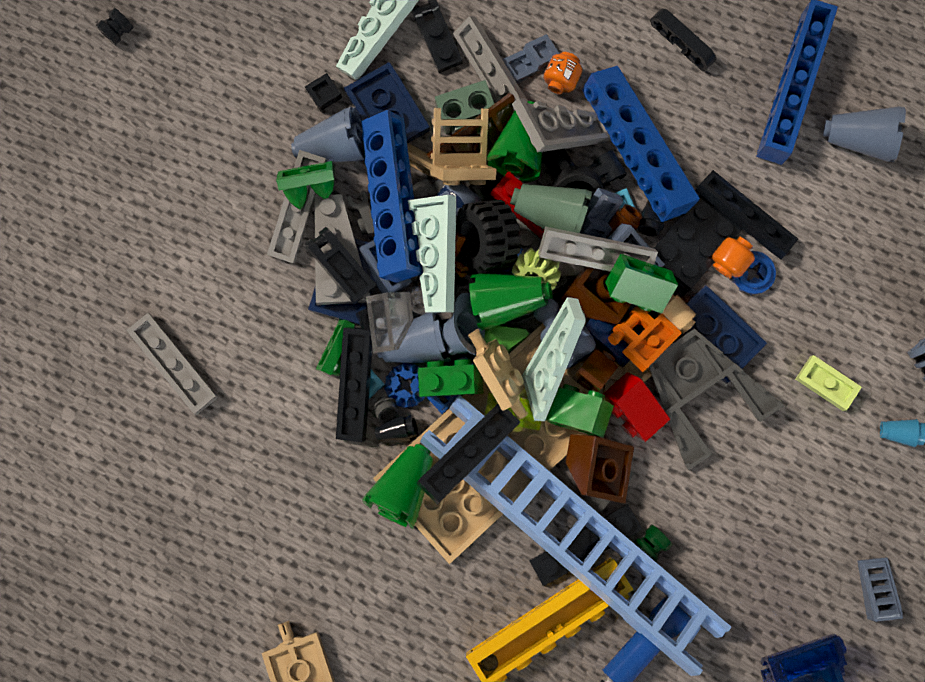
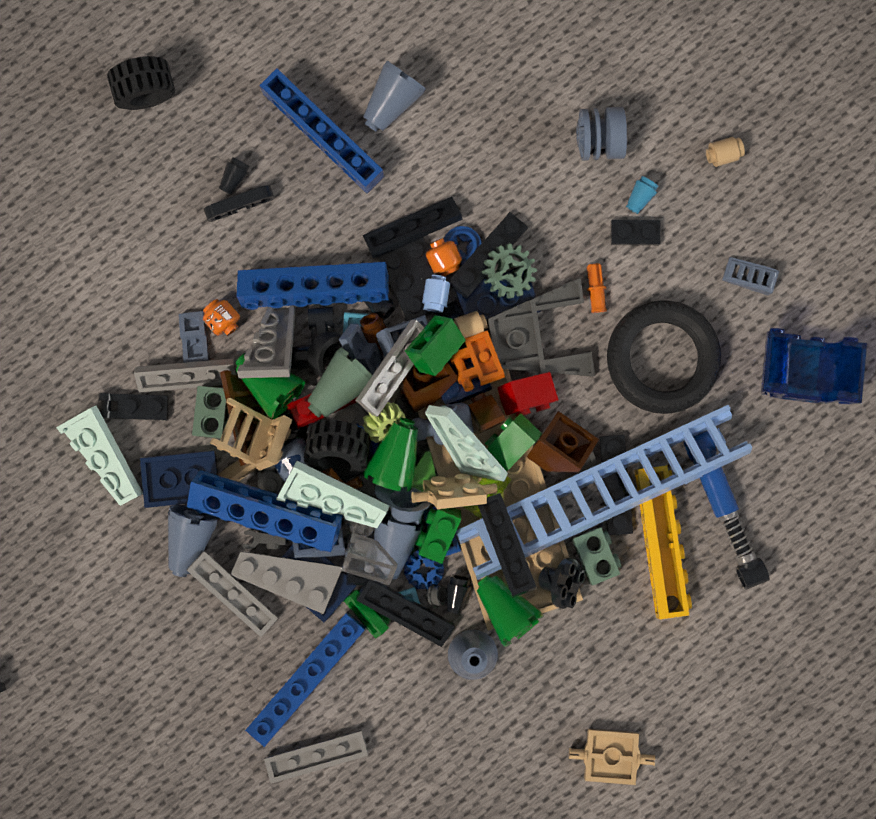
camera: 75 degrees left, 5 degrees up
green tile [276,161,335,210] -> none
black plate [303,227,376,305] -> none
black plate [305,73,342,112] -> none
dark green wheel [633,524,673,562] -> none
yellowish green plate [795,355,862,411] -> none
none -> black cone [219,157,250,195]
none -> blue brick [245,612,366,747]
none -> light blue brick [422,275,450,313]
none -> black plate [448,212,528,299]
none -> sand blue cone [448,630,498,680]
none -> sand green gear [482,244,537,299]
none -> black plate [538,558,585,609]
none -> sand green brick [571,527,622,586]
none -> orange axle [587,263,607,313]
none -> black tyre [607,300,721,414]
none -> black plate [611,220,660,246]

